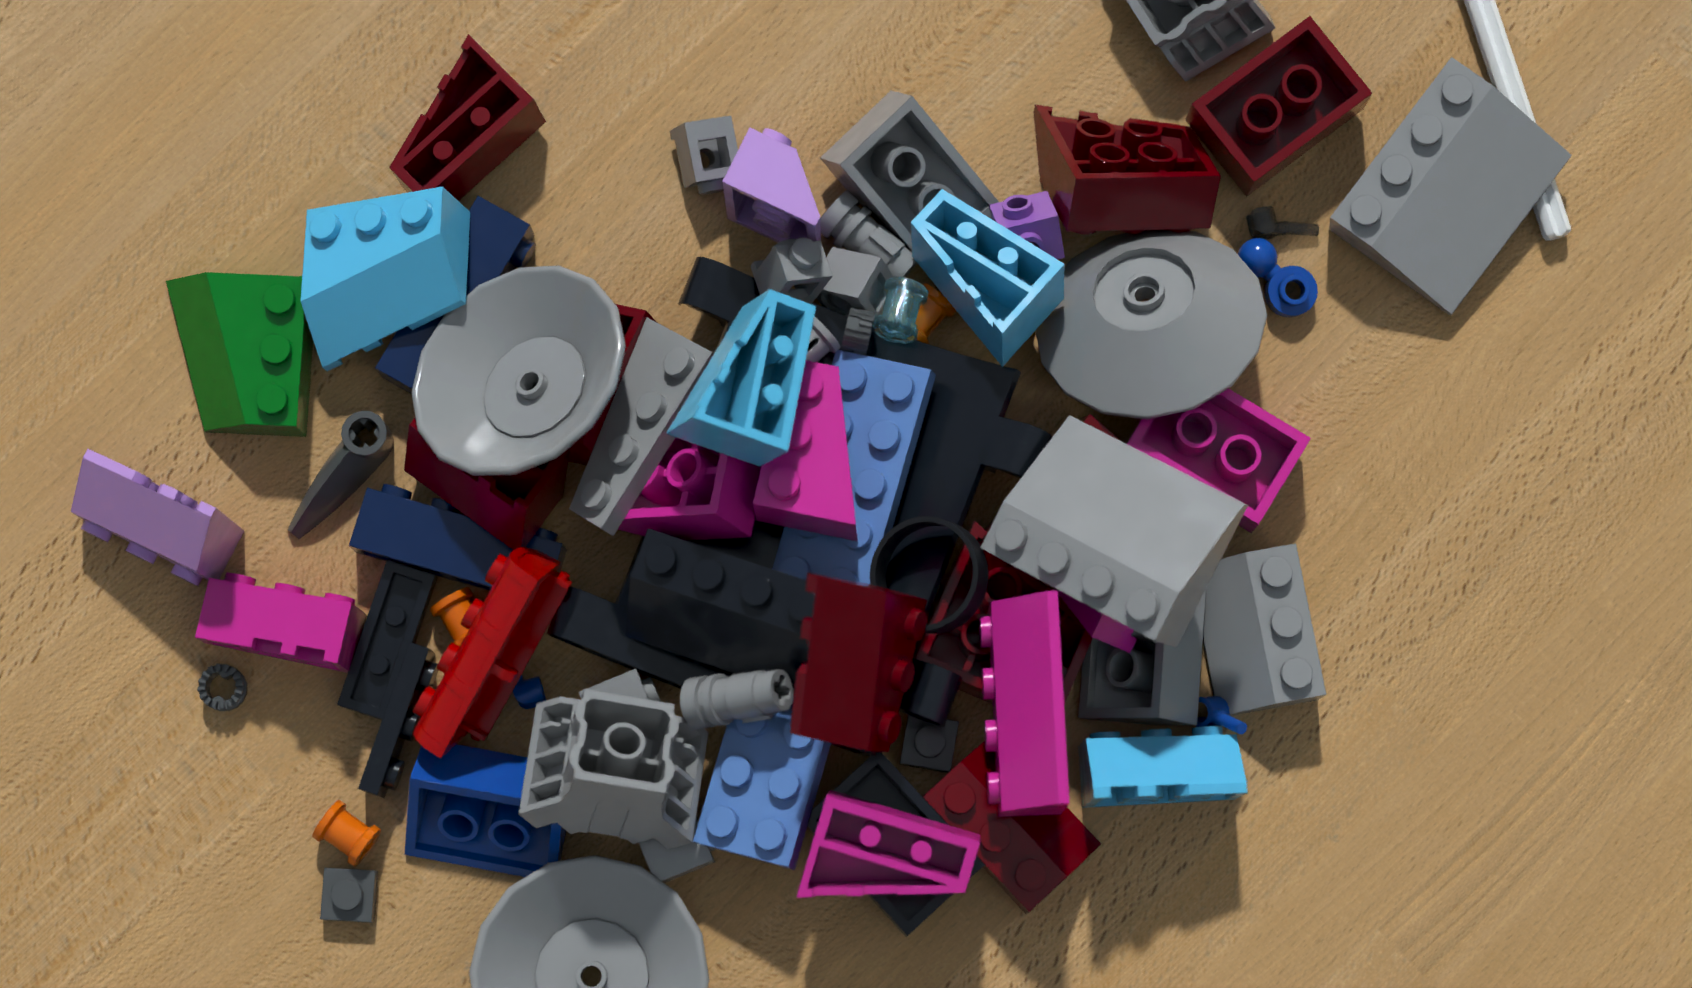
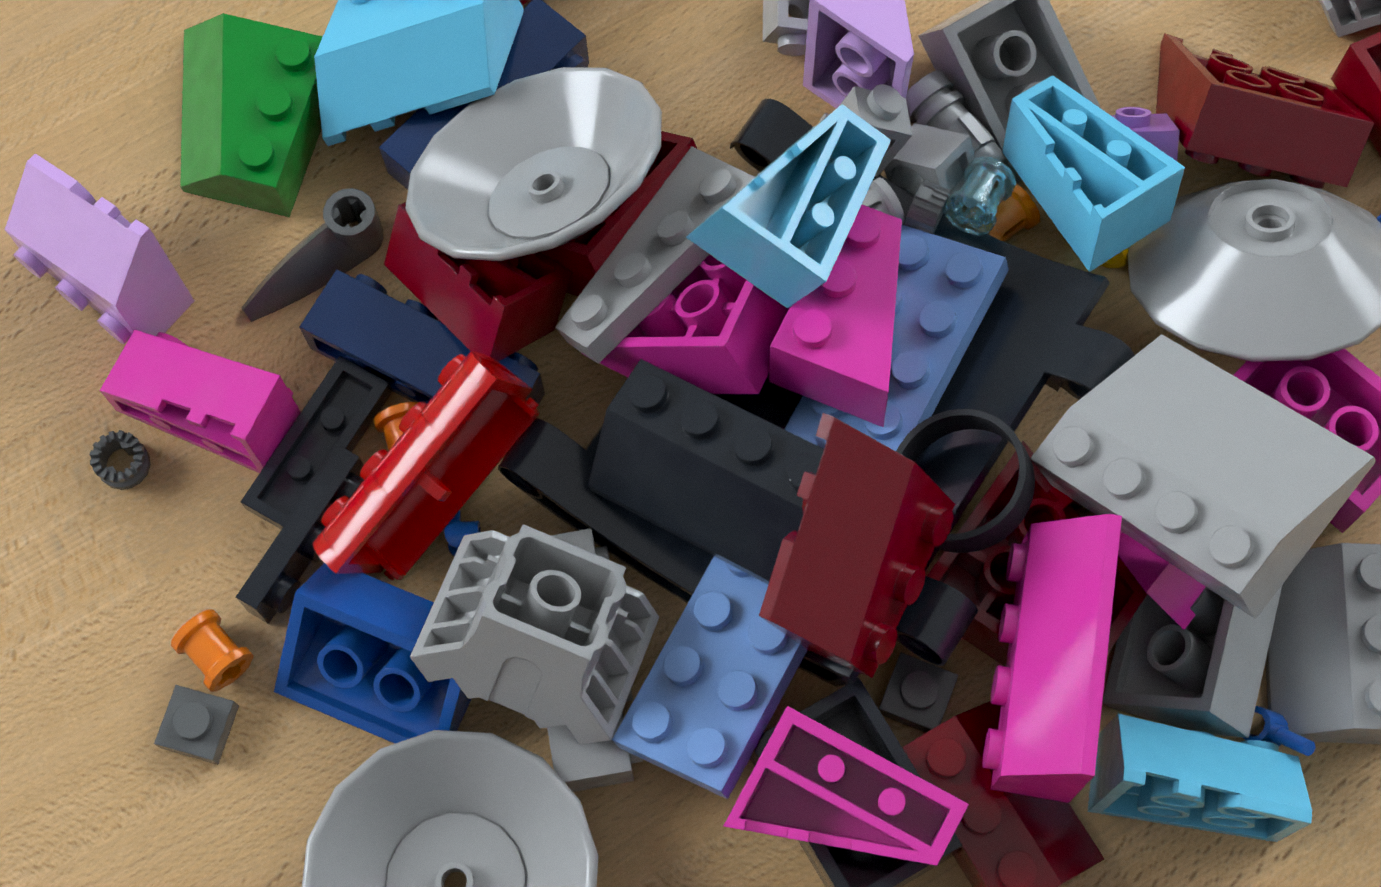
camera: 15 degrees right, 10 degrees down
light grey axle [680,669,793,729] -> none

